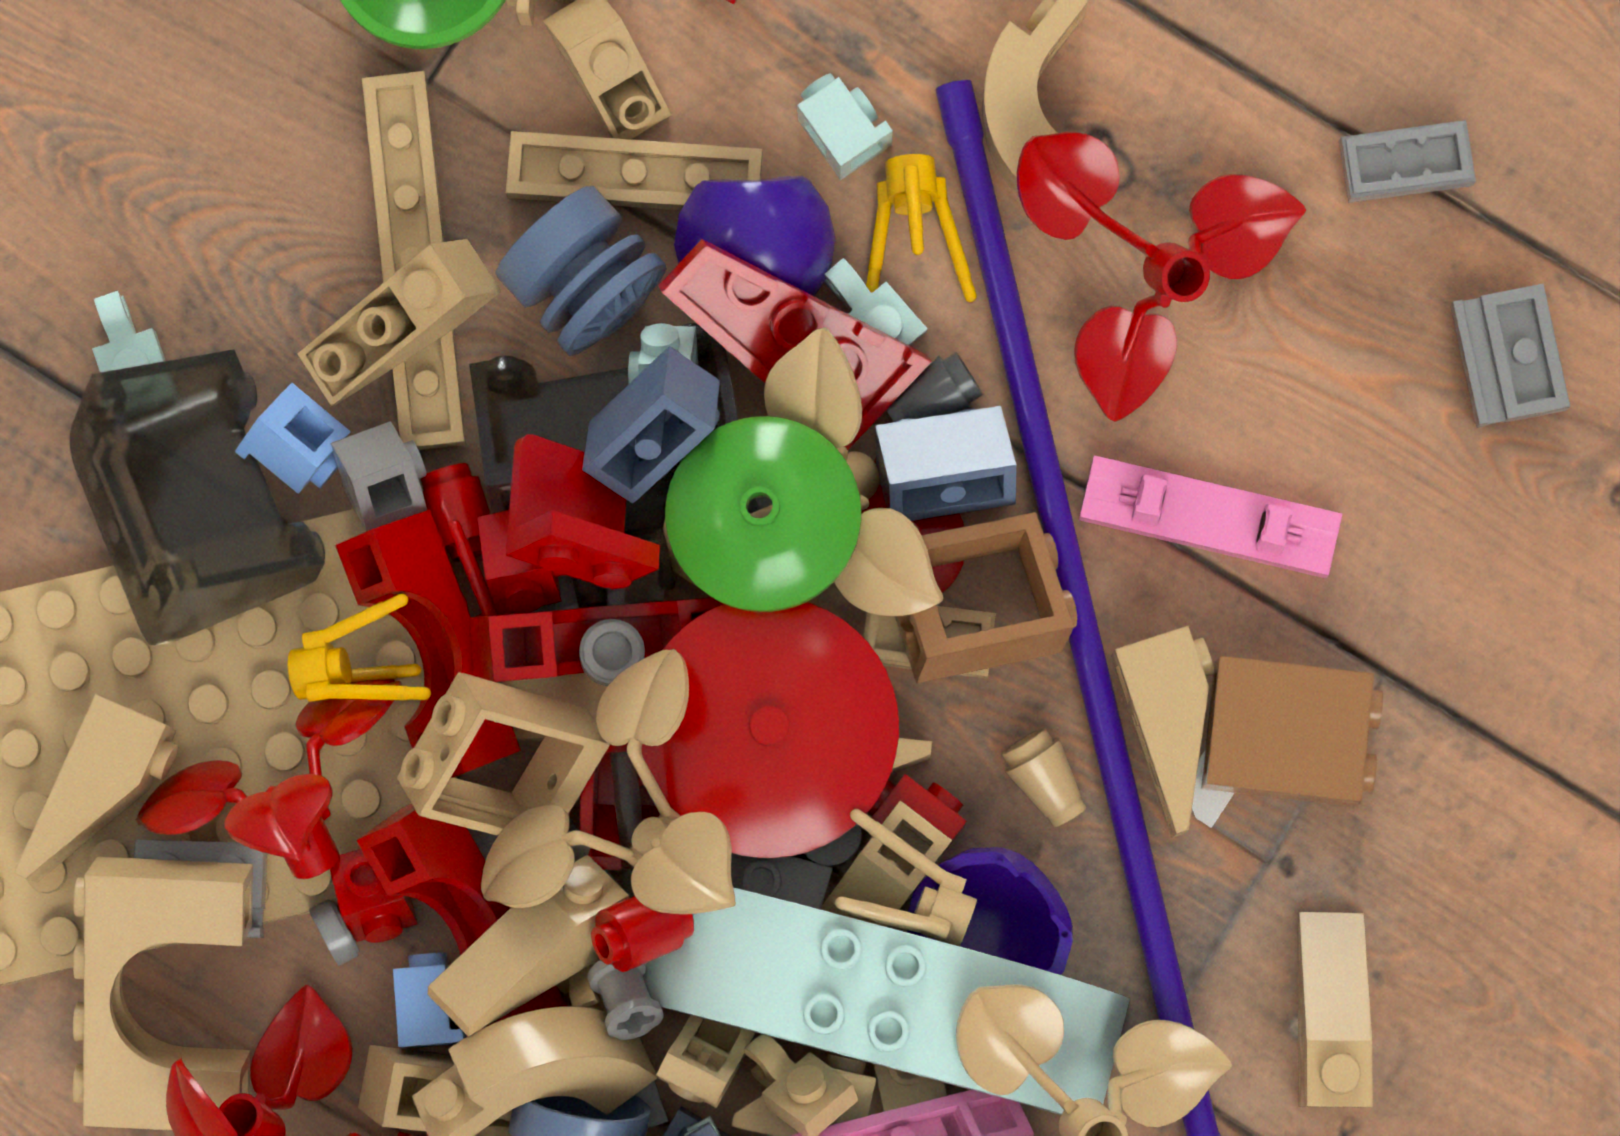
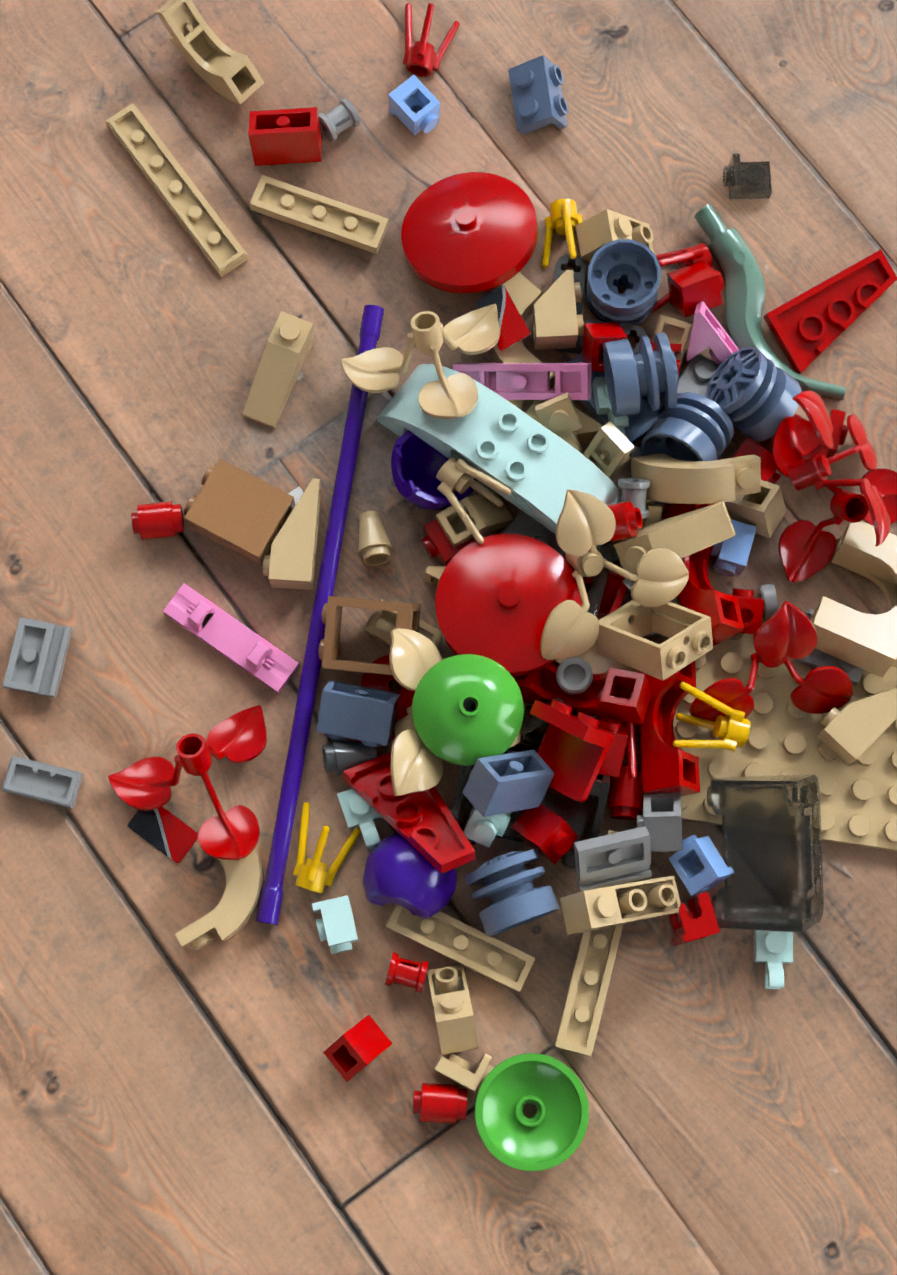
camera: 165 degrees left, 5 degrees down
none -> sticker [128,806,198,863]
none -> red brick [131,501,185,540]
none -> red bush [385,952,429,993]
none -> red brick [511,804,578,865]
none -> light grey plate [574,826,652,892]
none -> red hinge [669,892,720,946]

